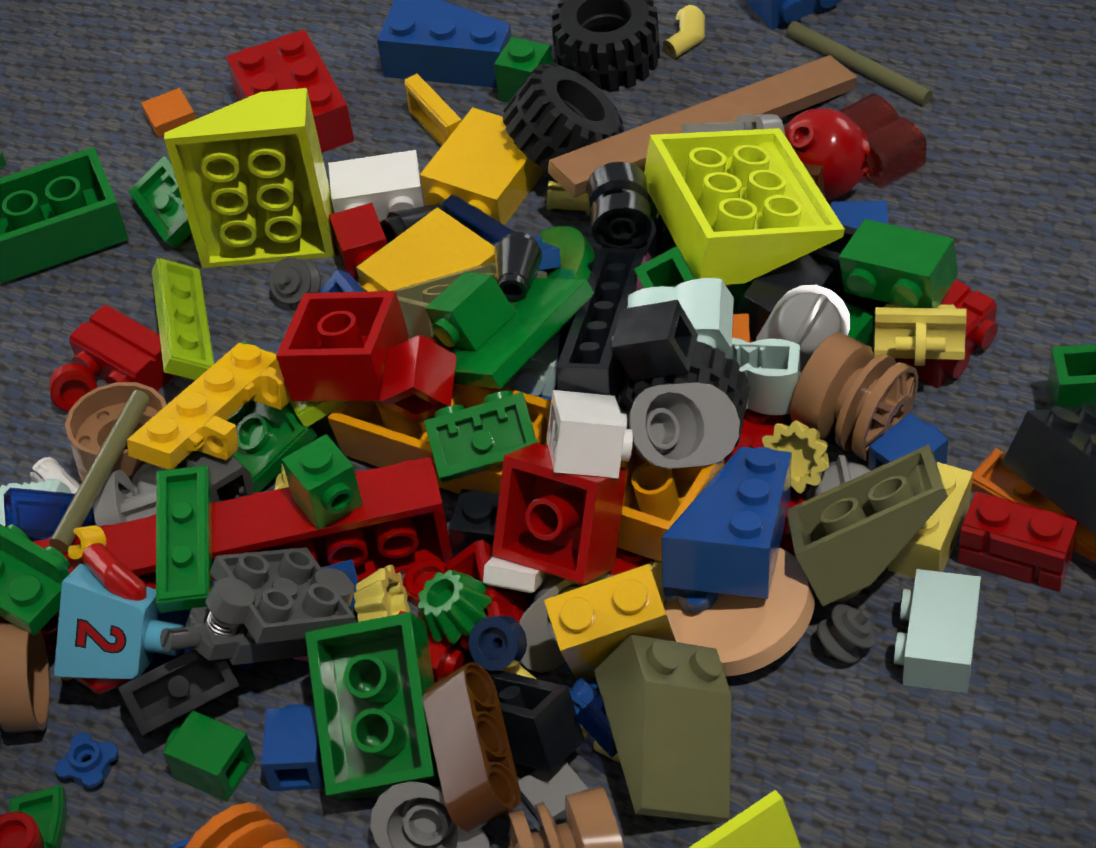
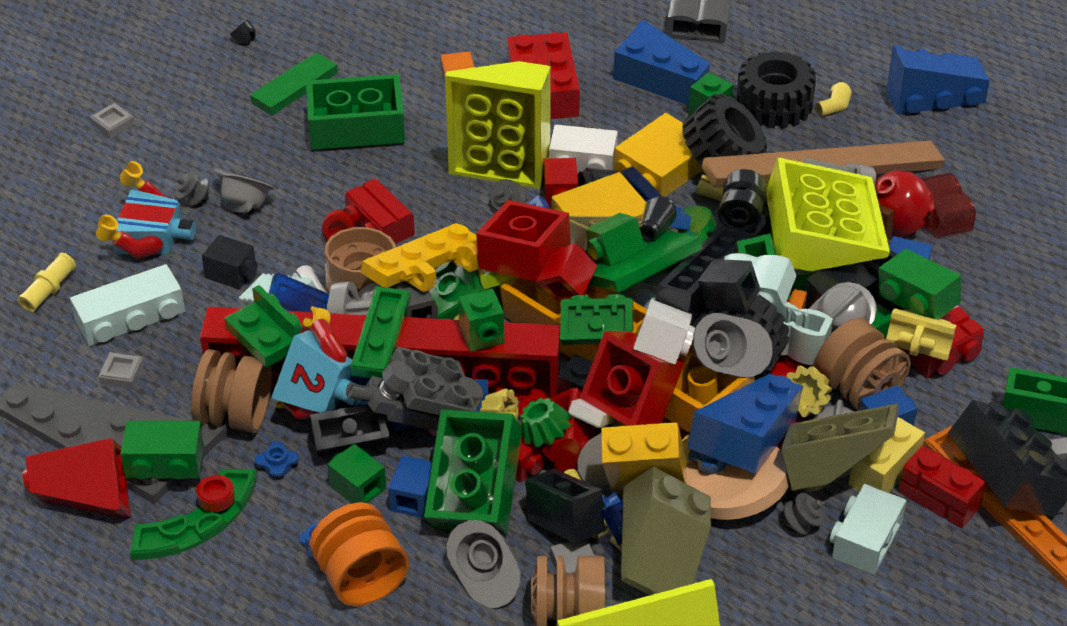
camera: 10 degrees right, 5 degrees down
olive bar [49,390,150,553] -> none
green bracket [128,155,192,249] -> none
lime tile [152,258,214,380] -> none
yellow tile [404,73,462,146] -> none
reddish brown beam [423,662,521,832] -> none
dark blue tile [469,615,527,671] -> none
olive bar [787,21,933,106] -> none

